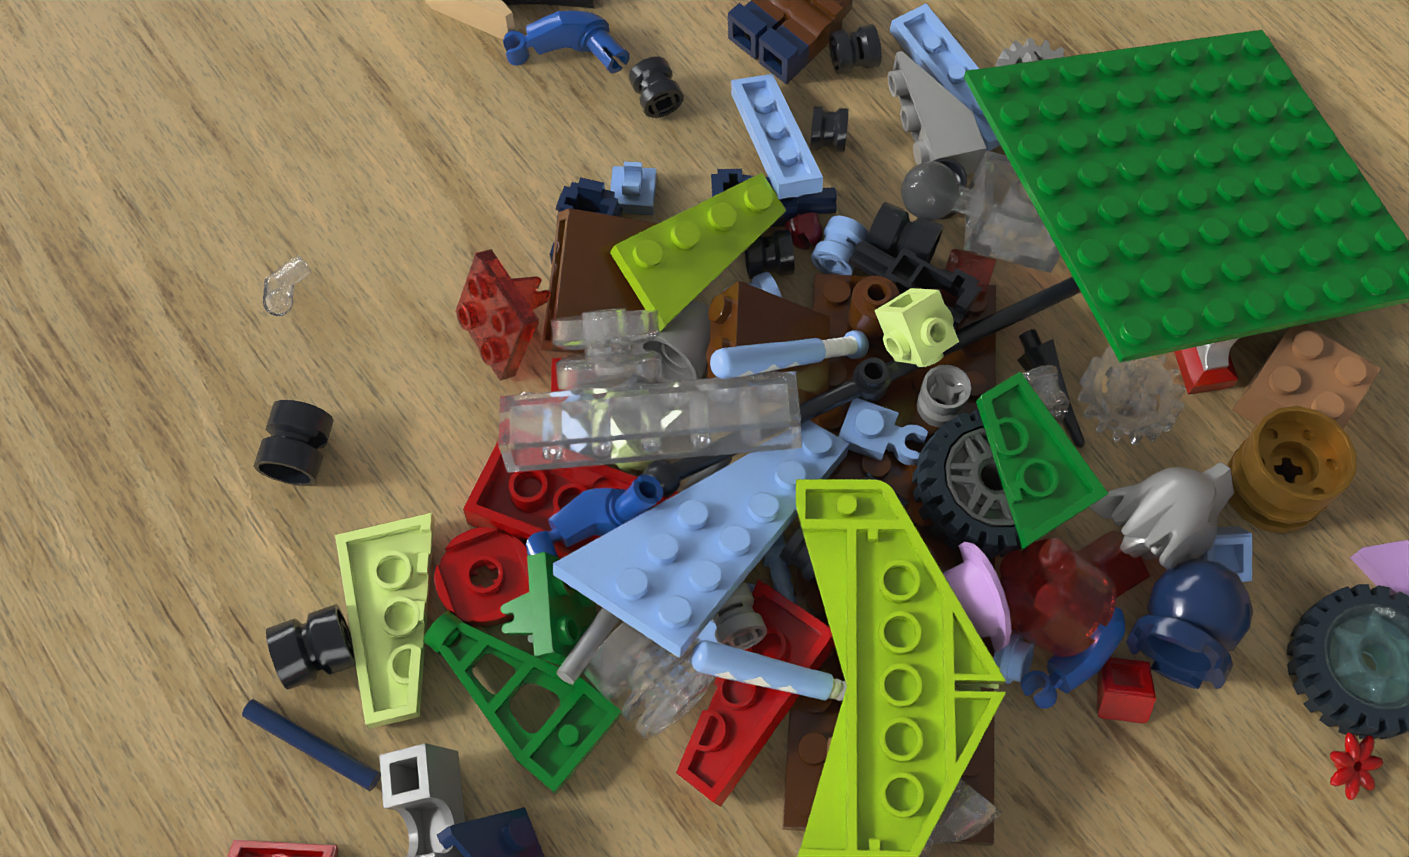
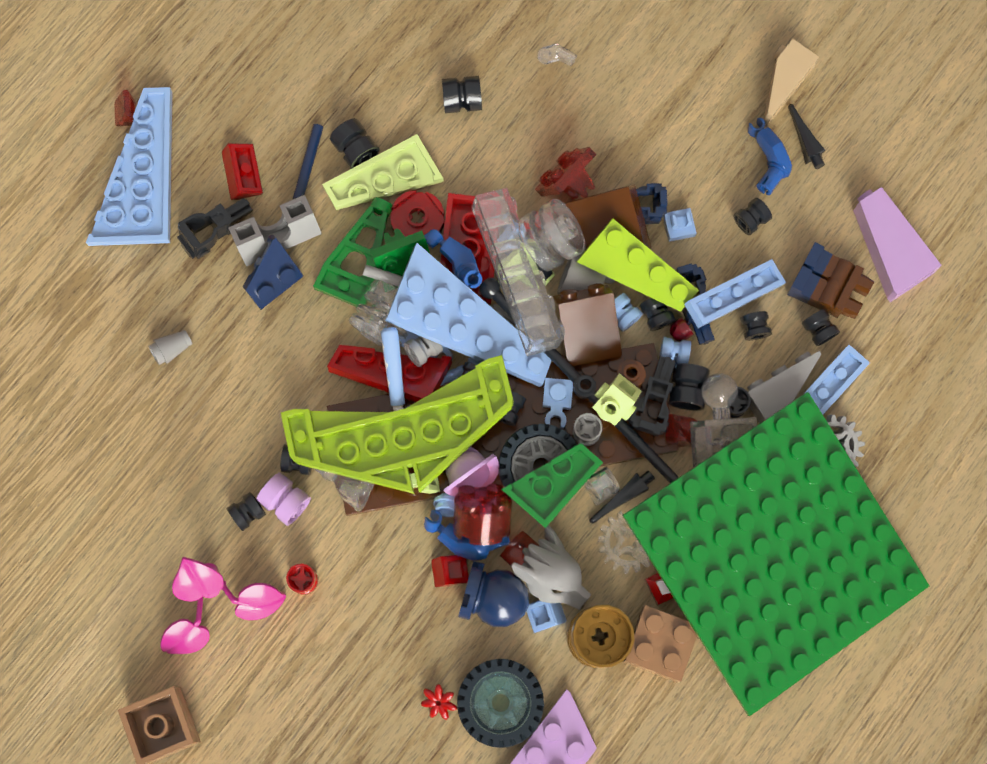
camera: 75 degrees right, 10 degrees up
light blue piece [710,330,869,379] -> none

